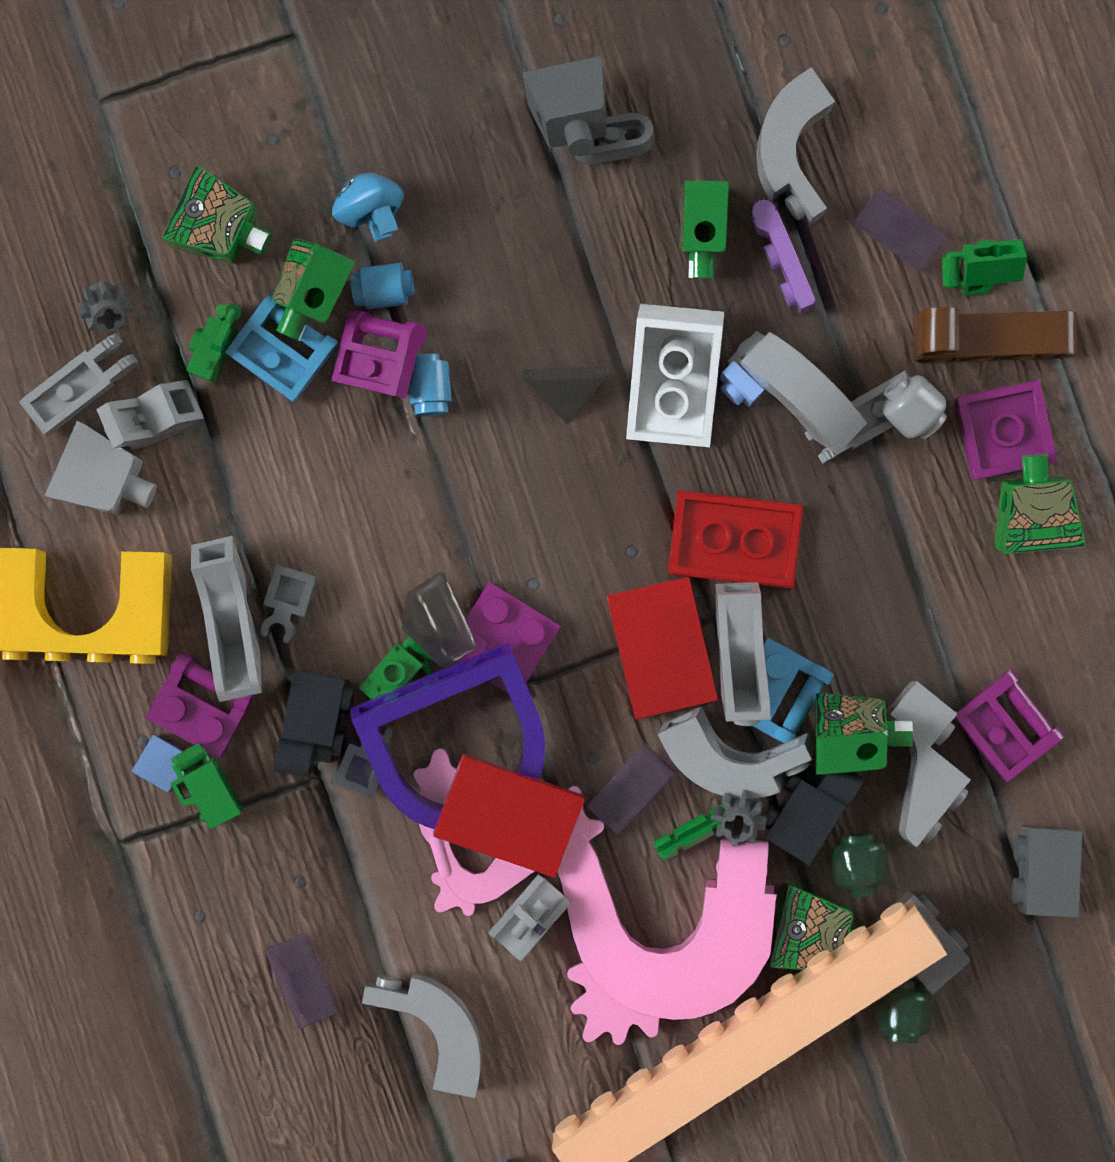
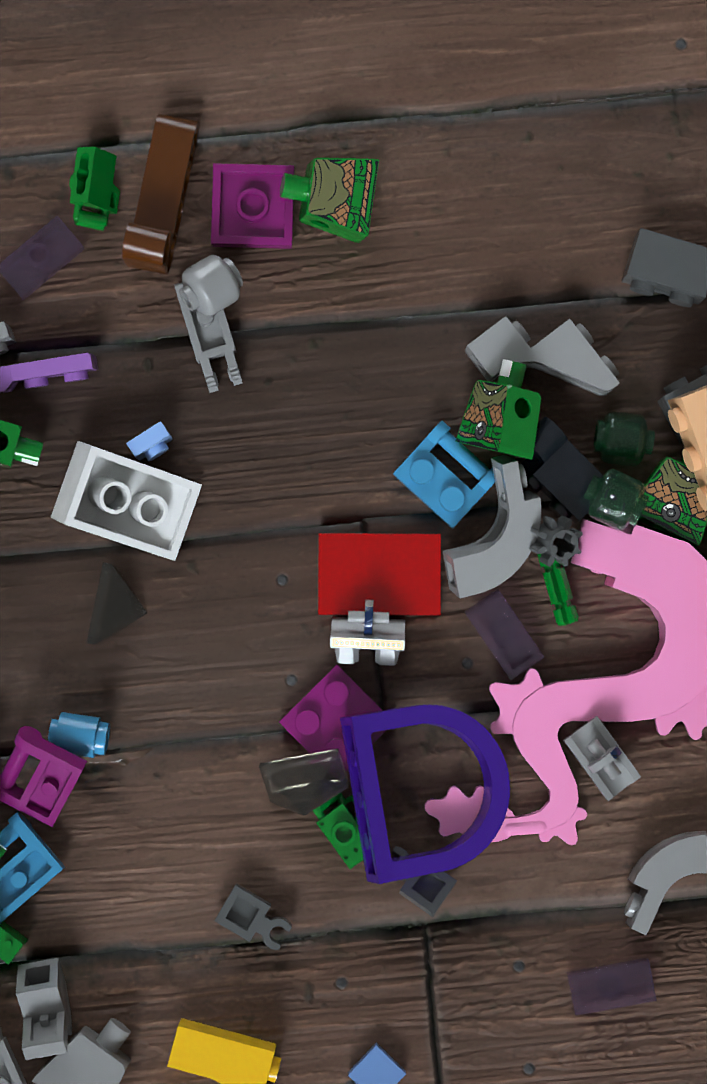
camera: 75 degrees left, 0 degrees up
magenta plate [145,651,256,758] -> none
green piece [170,743,244,830] -> none
light grey arch [191,536,262,702] -> none
black hinge [274,670,354,778] -> none
red tile [433,753,585,878] -> none
red tile [667,490,803,589] -> none
light grey arch [716,582,770,726] -> none
light grey arch [728,331,867,454] -> none
magenta plate [954,668,1065,782] -> none
none -> light grey hips [330,599,405,666]
none -> clear green head [584,469,650,530]

